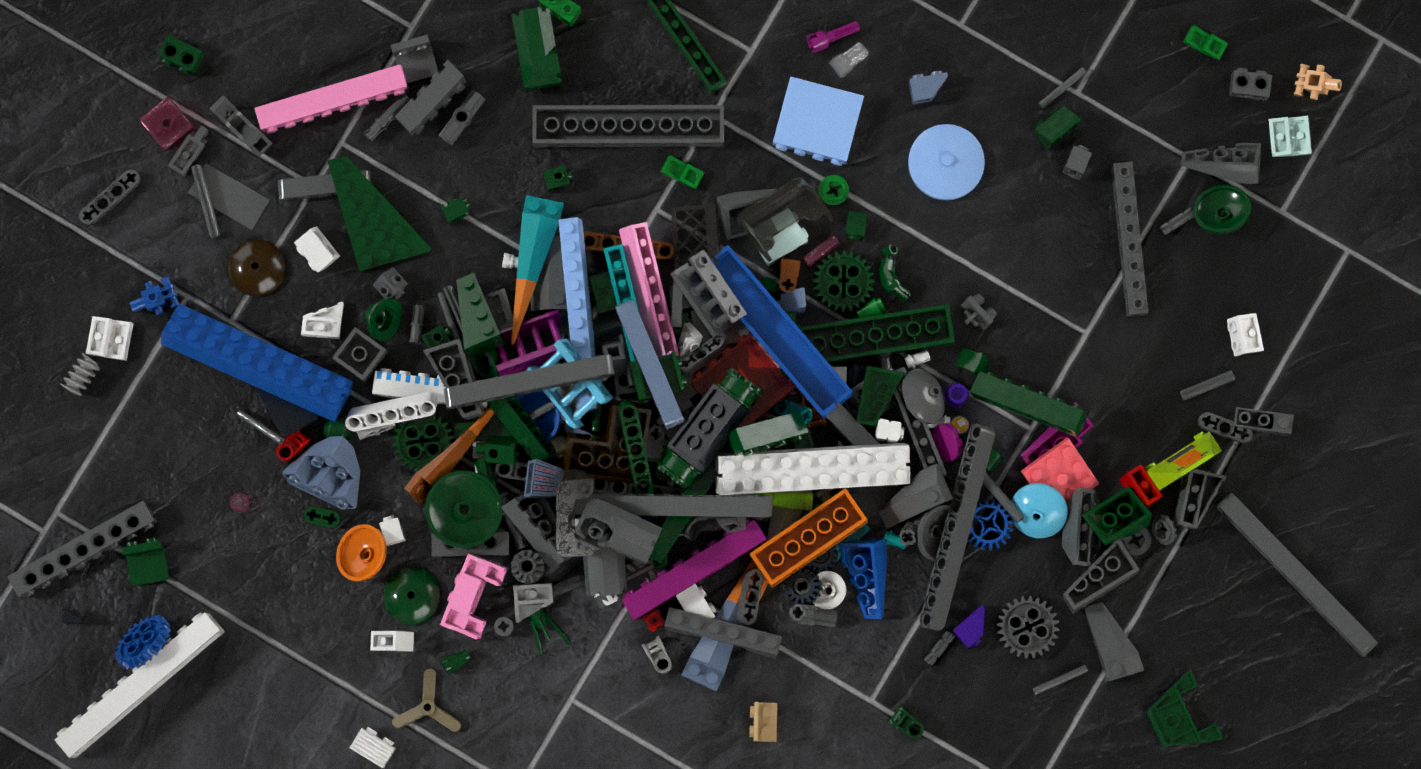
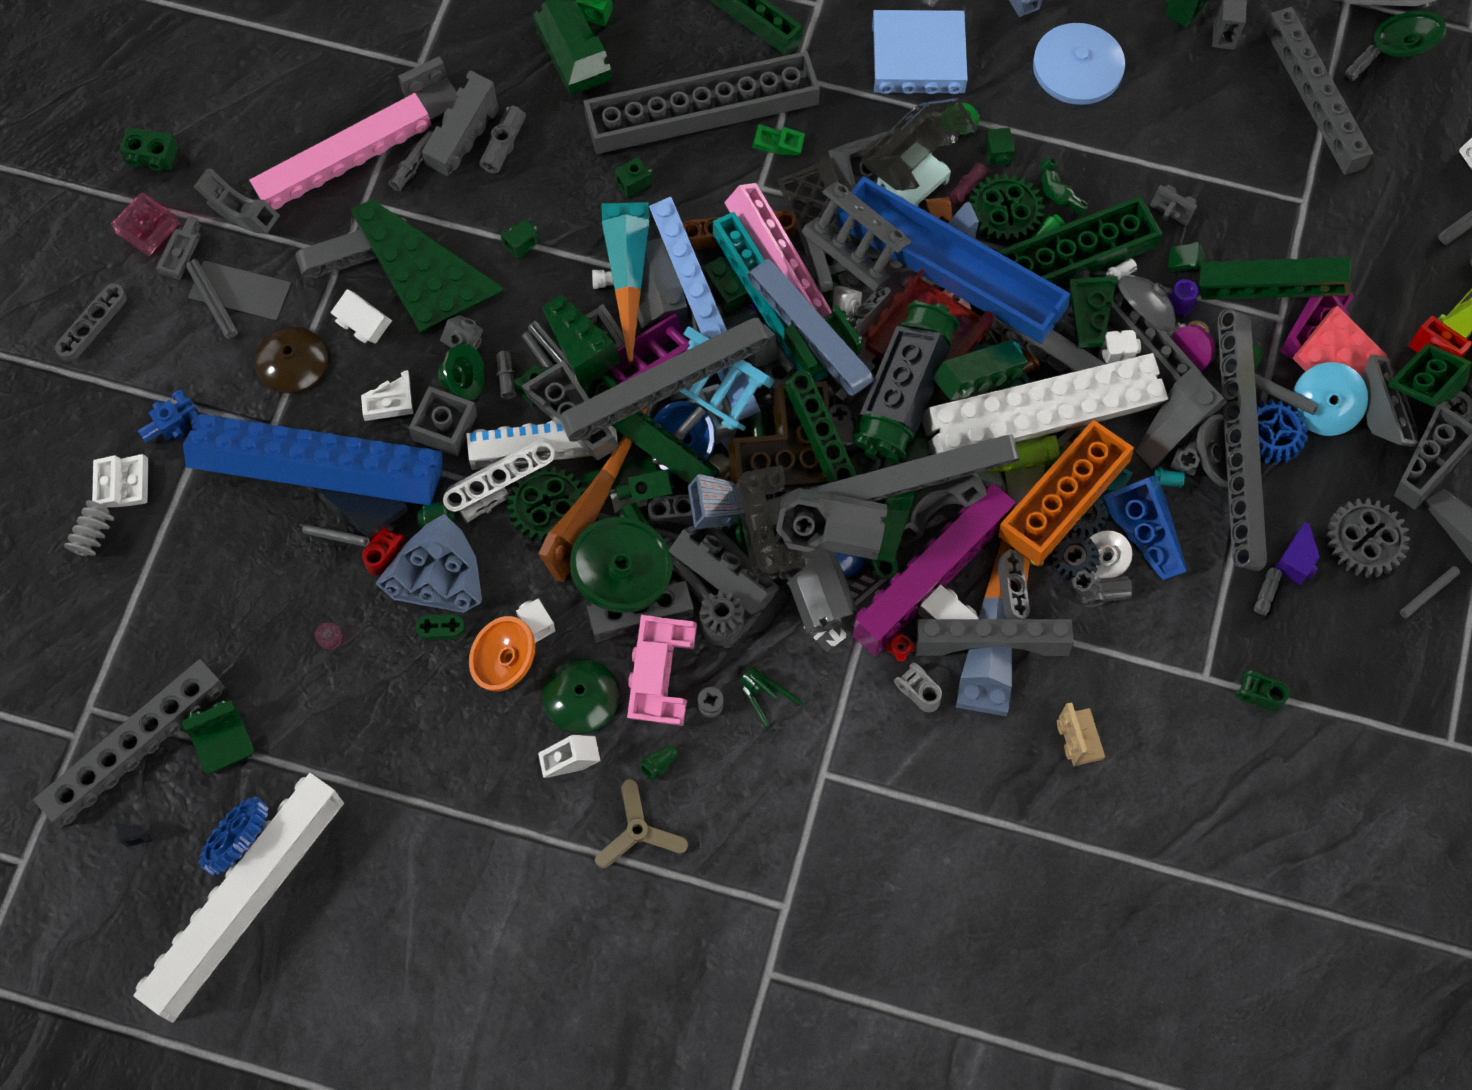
camera: 15 degrees left, 15 degrees down
white brick [350,727,396,768] -> none
light grey wing [513,582,553,623] -> none

